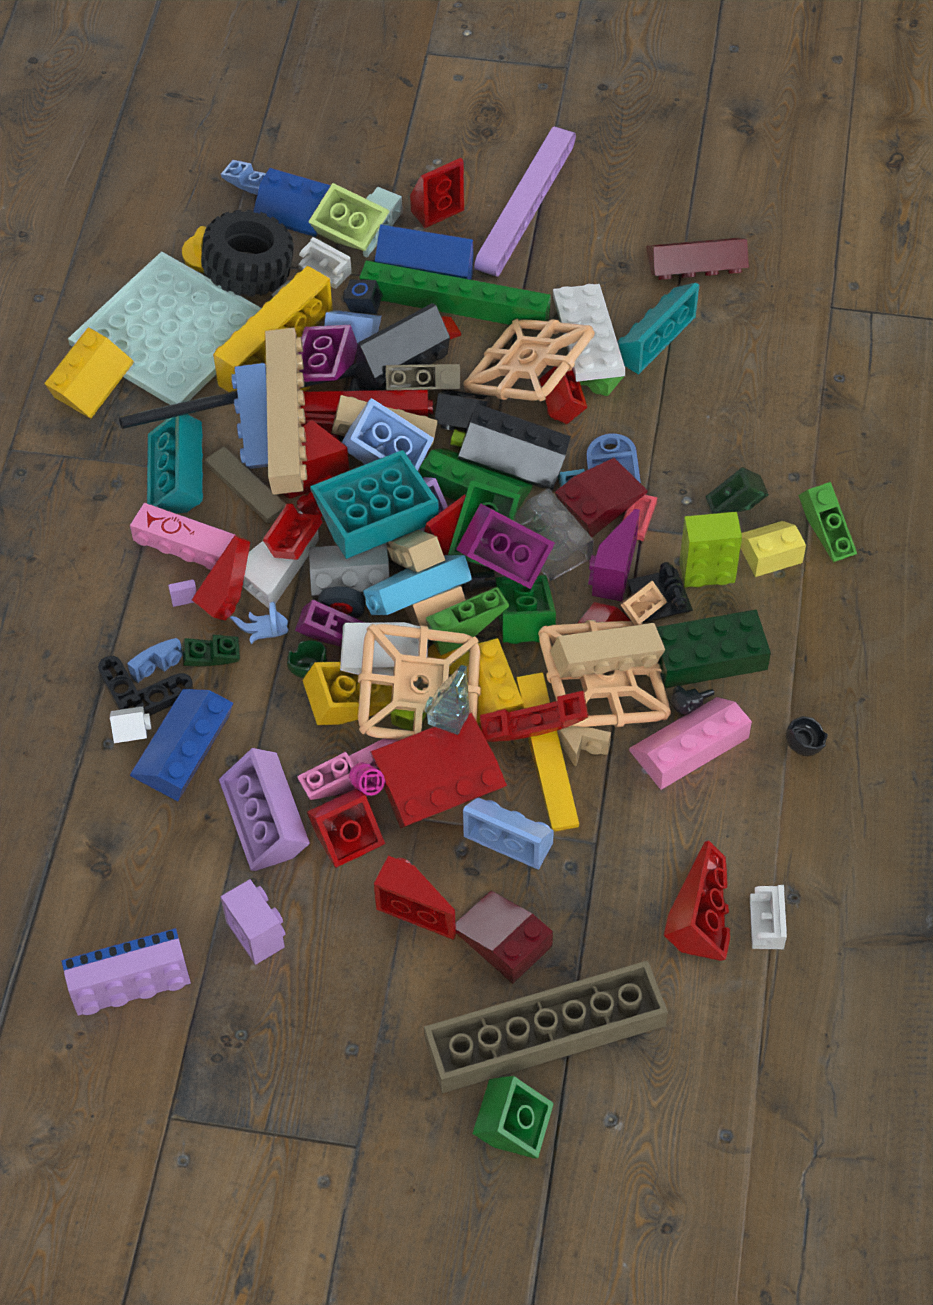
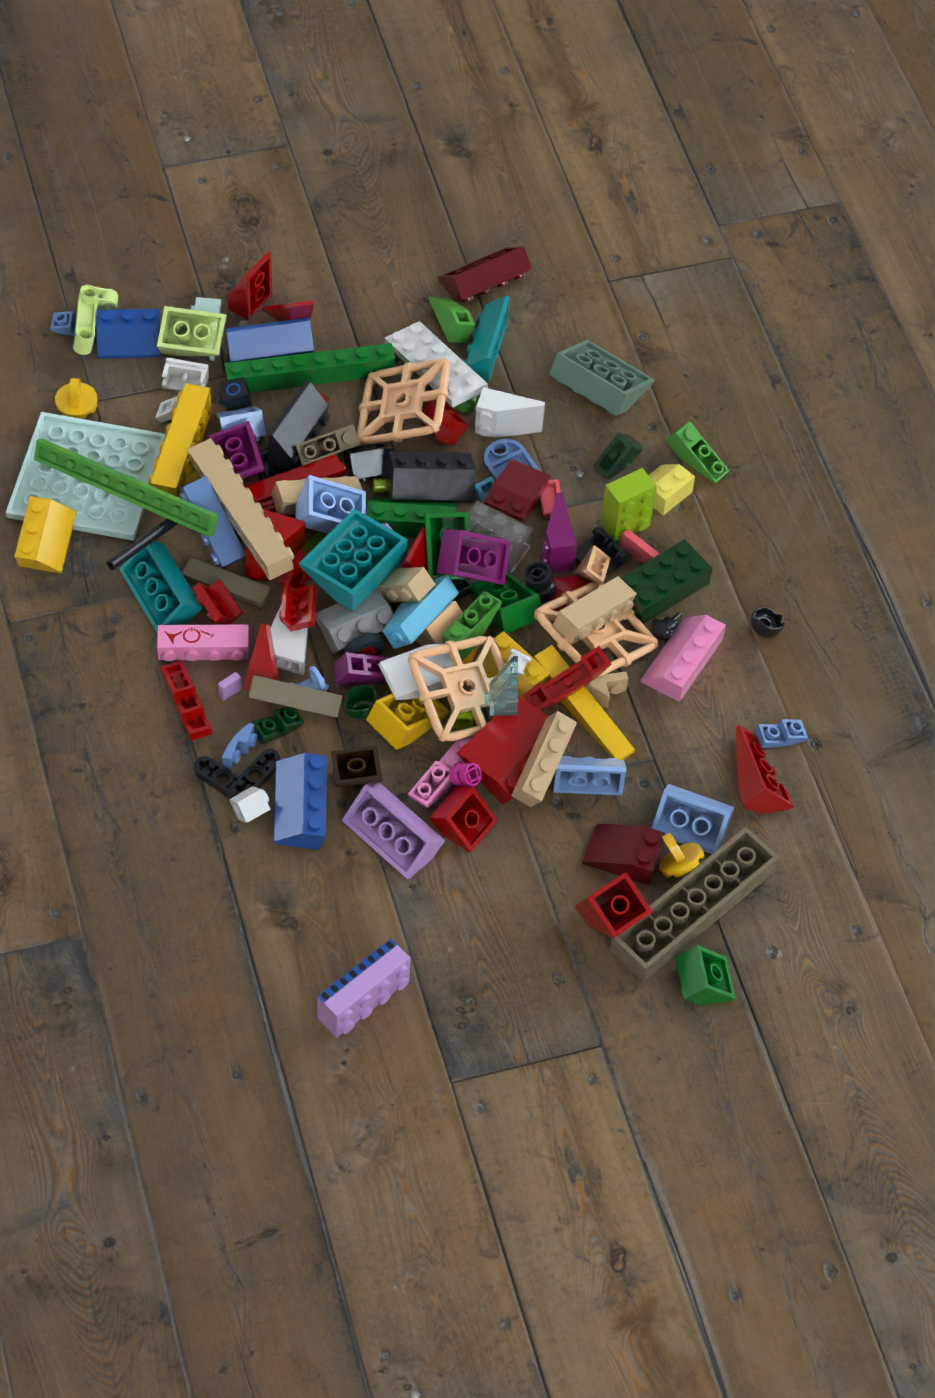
camera: 30 degrees left, 0 degrees up
black tyre [201,210,294,297] -> none
lavender slope [220,879,286,965] -> none
red slope [374,855,456,940] -> none
lavender beam [474,126,576,277] -> none
white hinge [750,885,787,949] -> none
none -> bright green plate [34,438,218,537]
none -> yellowish green piece [73,285,118,355]
none -> red slope [160,660,213,741]
none -> red bracket [193,579,243,625]
none -> dark tan tile [248,675,342,718]
none -> red wedge [262,300,314,322]
none -> dark brown slope [331,746,382,787]
none -> bright green slope [428,296,475,343]
none -> white slope [475,387,545,438]
none -> white brick [503,649,532,677]
none -> tan brick [511,711,577,807]
none -> black wheel [523,562,557,603]
none -> sand green slope [549,339,655,416]
none -> red slope [575,872,652,938]
none -> coral tile [621,529,660,564]
none -> light blue slope [652,784,734,854]
none -> yellow tile [659,832,704,879]
none -> medium blue slope [755,719,808,748]

